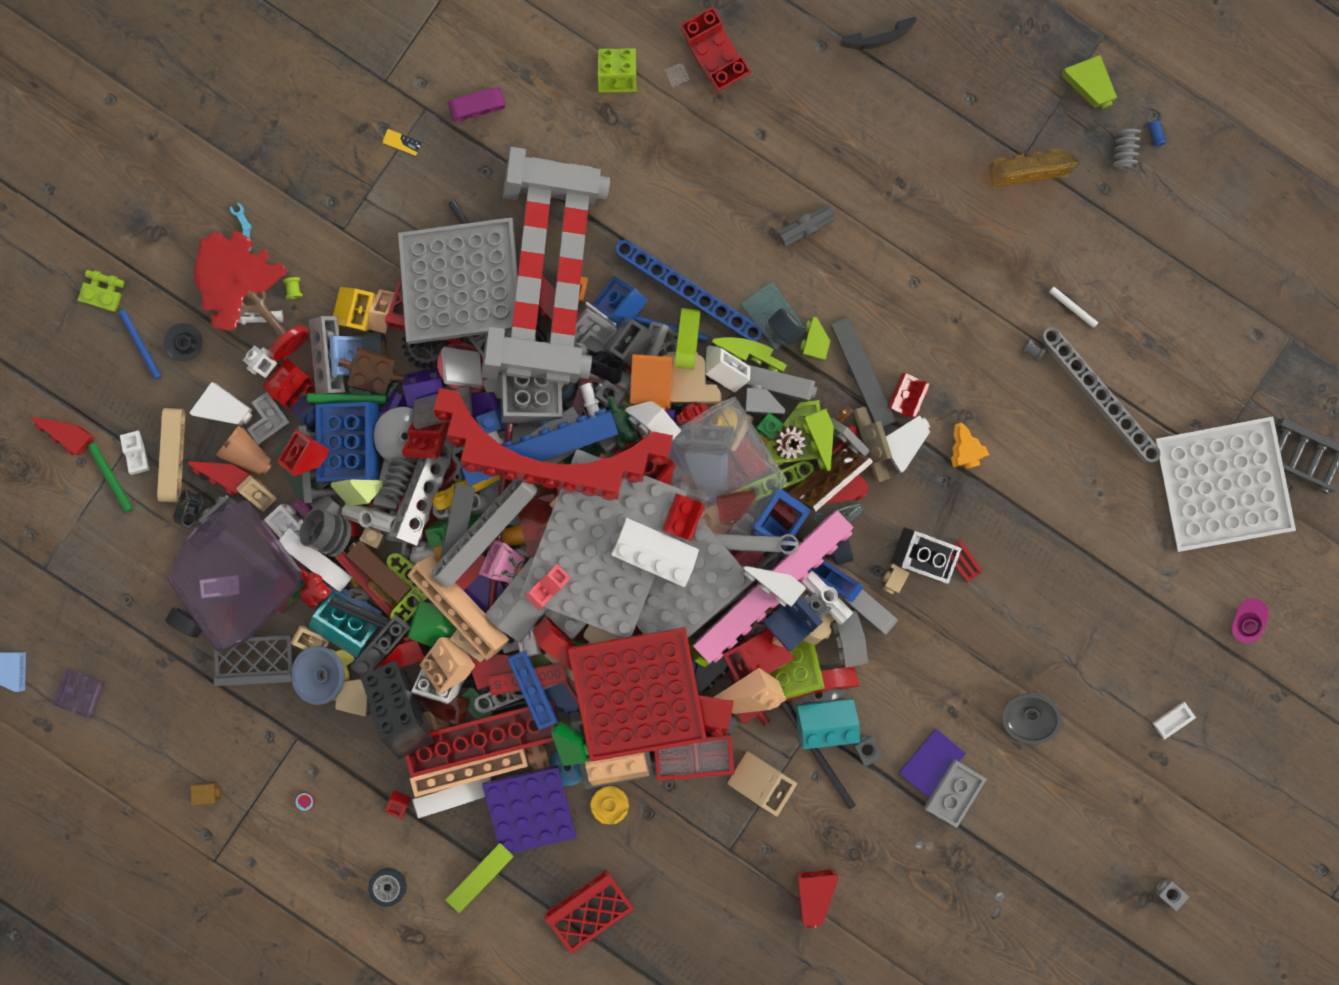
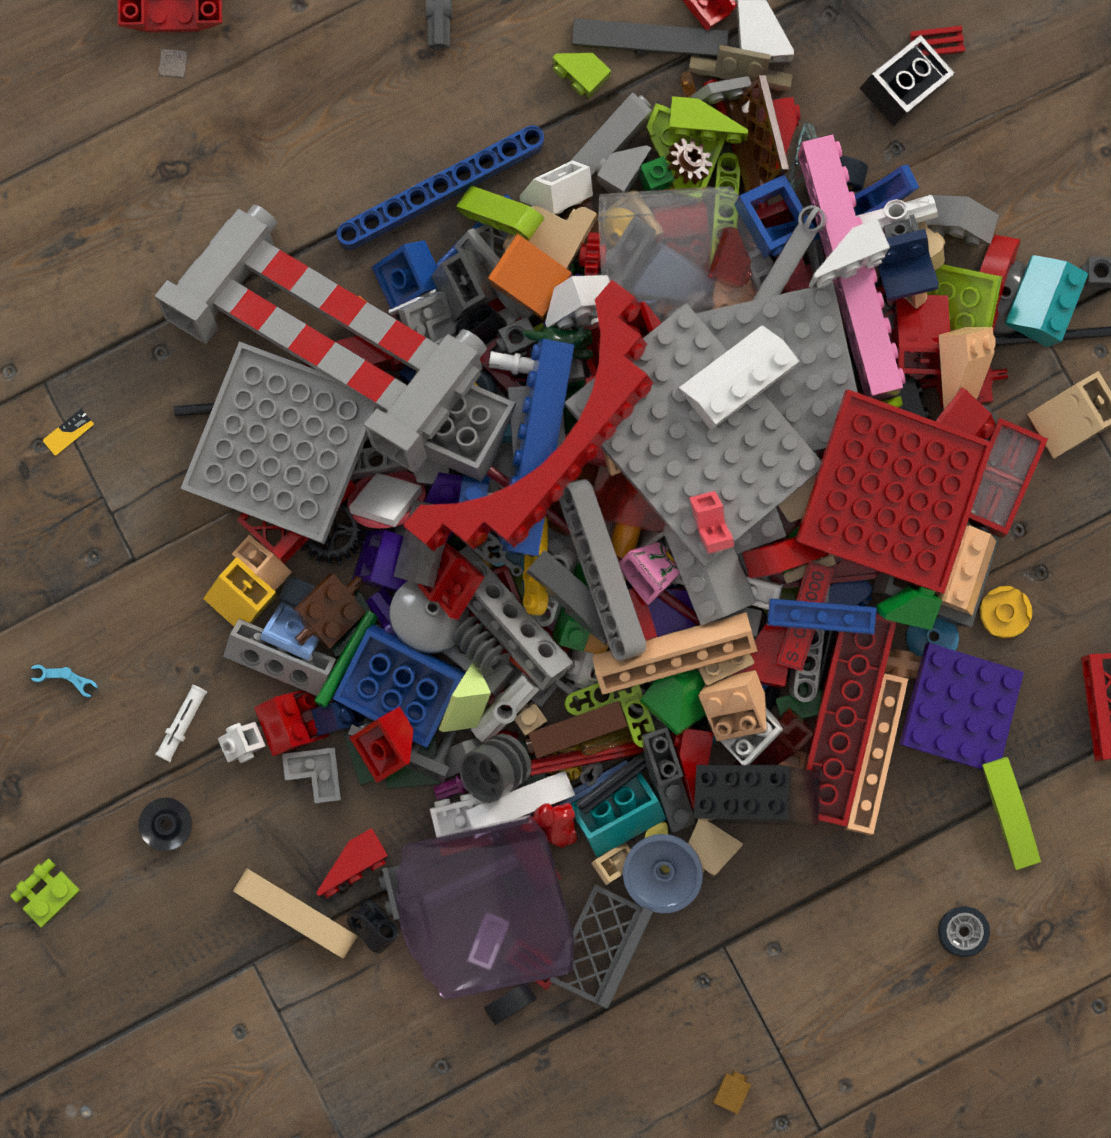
camera: 65 degrees left, 5 degrees down
red slope [31,417,95,456] -> none
green piece [87,442,133,513] -> none
blue bar [118,309,161,380] -> none
white slope [120,431,150,475] -> none
white slope [190,382,253,425] -> none
red plant [193,231,310,361] -> none
nougat cone [216,425,272,475] -> none
tan slope [236,475,277,512] -> none
lime bush [283,277,303,299] -> none
tile [295,792,315,812] -> none
red slope [385,790,411,819] -> none
white slope [412,777,491,818] -> none
magenta beam [448,87,506,122] -> none
lime bracket [598,48,637,93] -> none
red bracket [662,493,705,541] -> none
lime slope [712,337,787,373] -> none
clear light blue tile [741,282,806,350] -> none
black wheel [768,308,804,345] -> none
light grey beam [844,589,898,635] -> none
tan brick [883,564,909,595] -> none

